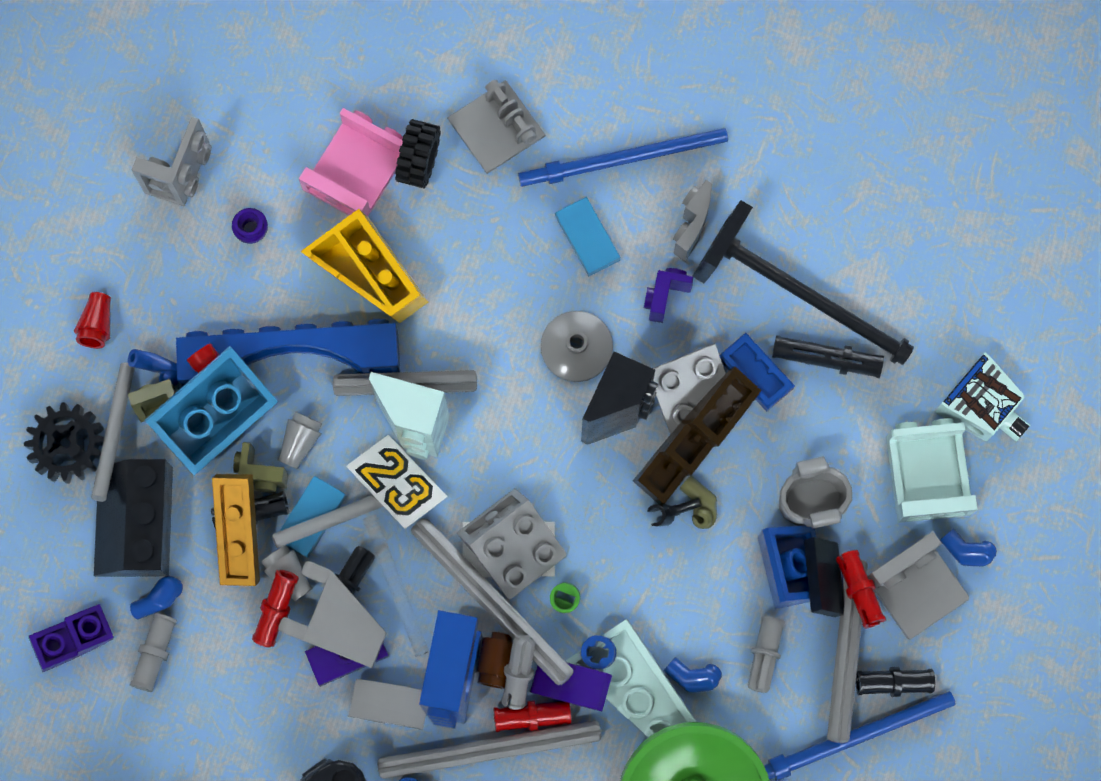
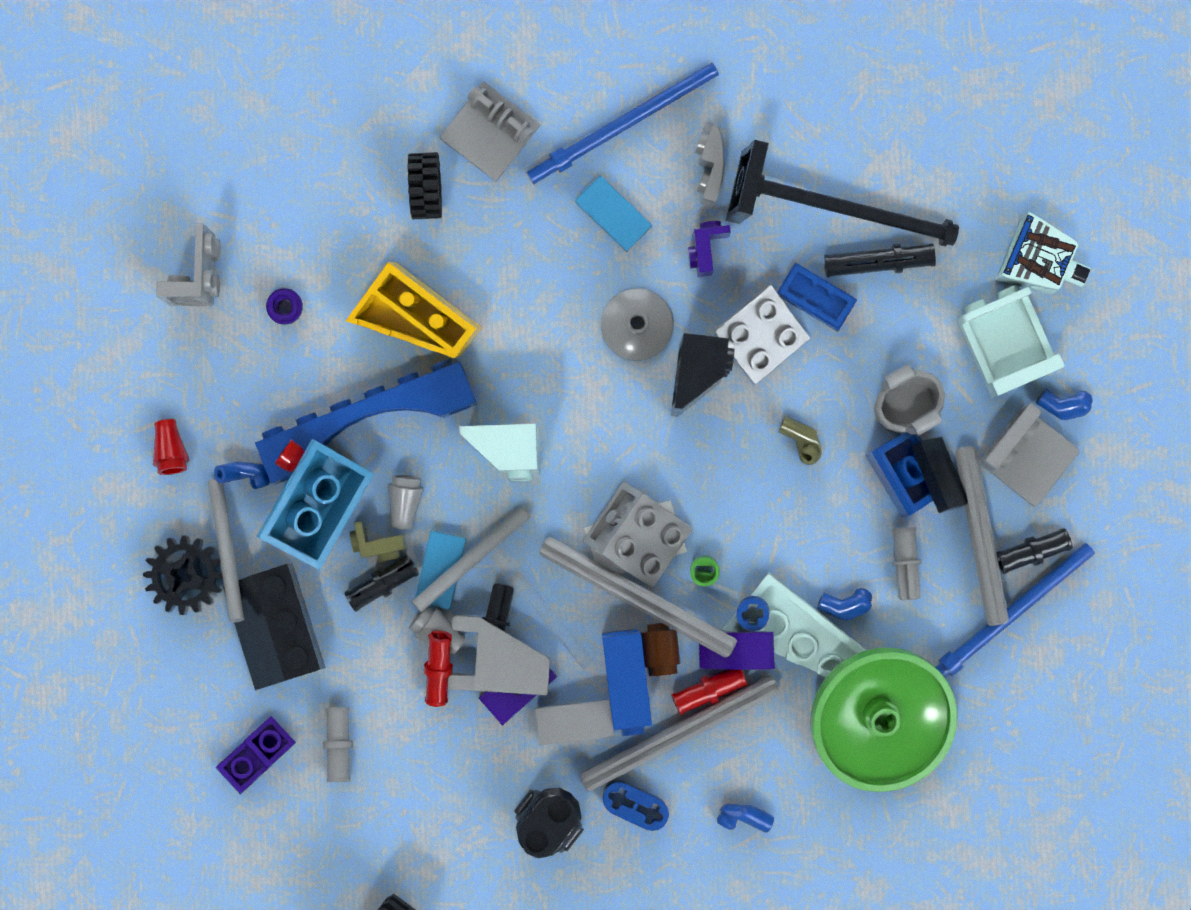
camera: 20 degrees left, 10 degrees up
olive bracket [128,379,177,422] -> none
blue arm [130,576,183,620] -> none
pearl gold plate [212,474,260,586] -> none
bright pink panel [299,108,403,217] -> none
light grey axle [333,370,477,396] -> none
sticker [346,435,448,529] -> none
light grey axle [502,635,535,710] -> none
dark brown slope [633,367,762,504] -> none
black hand [647,498,702,526] -> none
red pin [836,550,886,629] -> none

